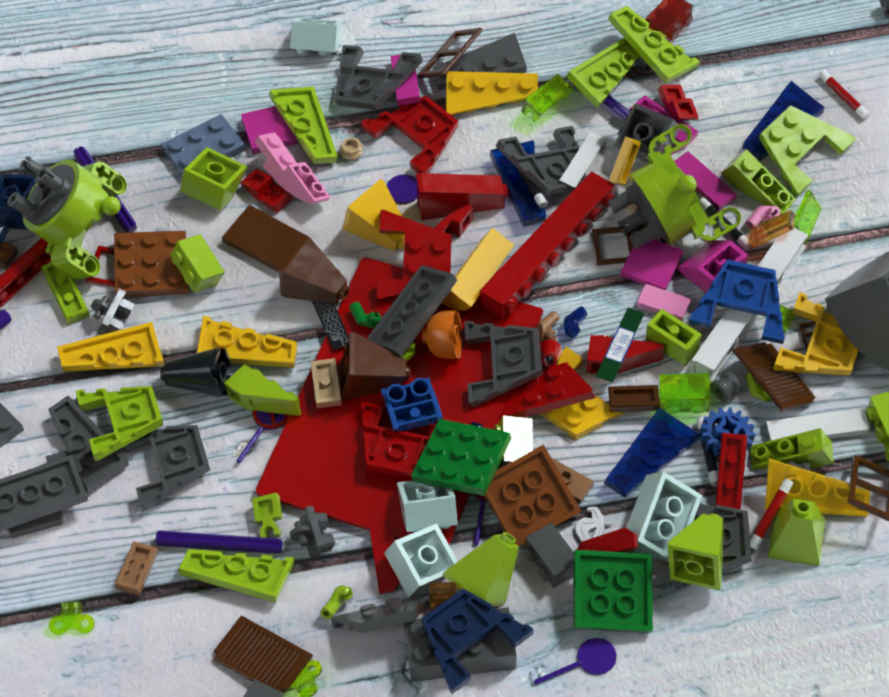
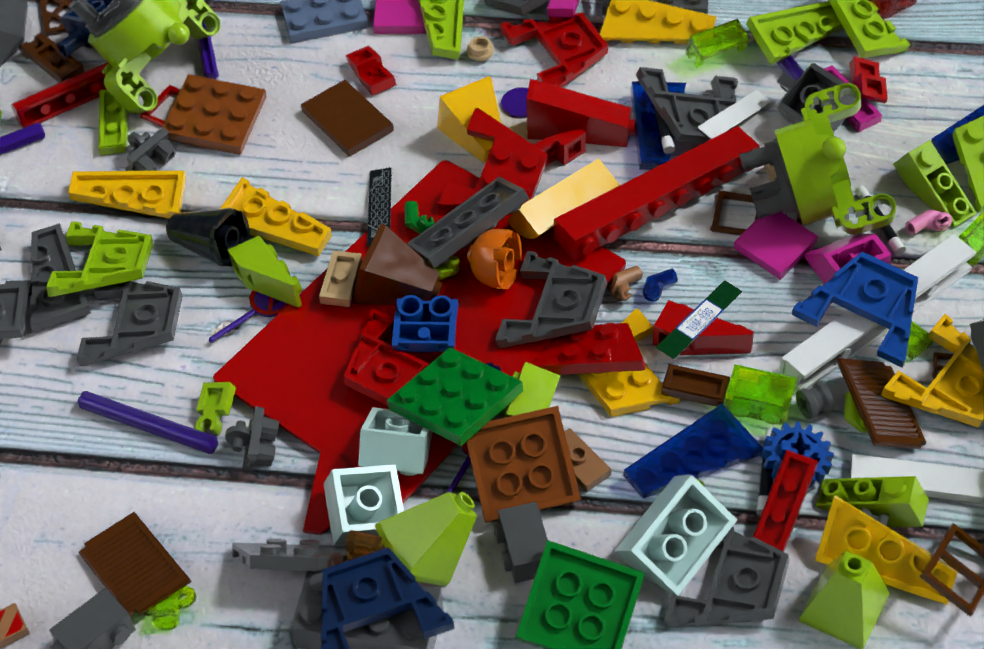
camera: 20 degrees right, 5 degrees down
medium nougat plate [115,541,158,596] -> none
lime brick [170,234,225,293] -> none
lime wing [179,549,294,603] -> none
lime slope [180,147,247,211] -> none
bright pink slope [254,132,331,204] -> none
reddish brown slope [279,235,350,304] -> none
lime arm [320,585,353,620] -> none
red cone [540,339,562,367] -> none
white piece [575,507,612,542] -> none
red piece [576,527,638,552] -> none
yellow tile [609,136,641,186] -> none
bright pink tile [637,284,691,322] -> none
lime brick [645,309,702,366] -> none
lime slope [667,514,724,591] -> none
dark pink tile [674,151,737,211] -> none
clear orange tile [748,209,796,248] -> none
red bar [750,478,793,550] -> none

